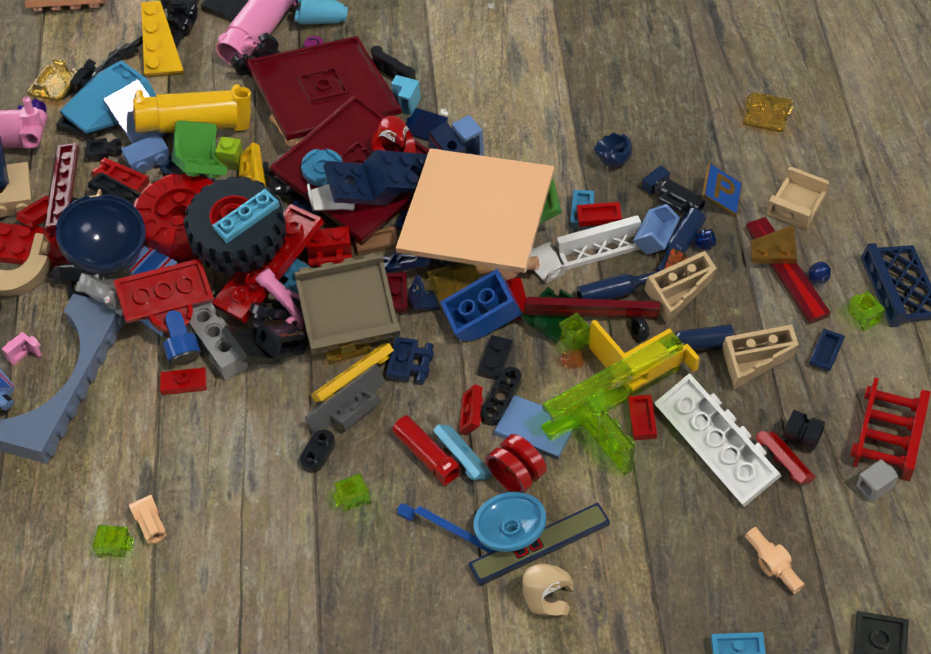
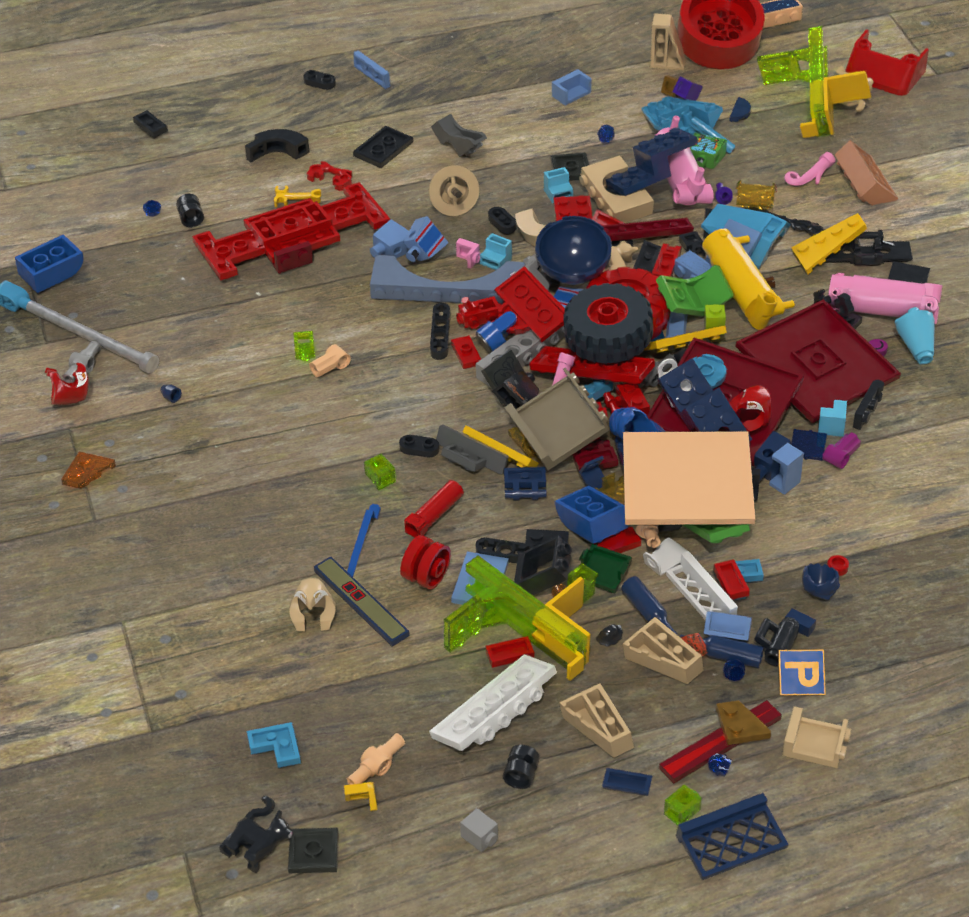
camera: 75 degrees right, 10 degrees down
black plate [70,59,96,94] -> none
medium azure tile [212,189,280,243] -> none
black plate [249,301,288,320] -> none
medium azure tile [433,424,492,480] -> none
red plate [458,384,483,436] -> none
dark azure dish [473,492,547,552] -> none
dark red tile [523,297,661,319] -> none
dark blue piece [670,324,734,351] -> none
clear yellow piece [743,92,793,133] -> none
red plate [756,431,816,484] -> none
red fence [850,377,931,482] -> none
none -> yellow tile [344,782,377,811]
none -> black beam [430,303,450,360]
none -> red brick [456,296,502,329]
none -> medium azure piece [480,233,512,270]
none -> black window [513,535,572,598]
none -> blue piece [609,407,666,439]
none -> bright pink plant [784,152,835,186]
none -> magenta piece [823,432,861,469]
none -> red tile [827,555,849,576]

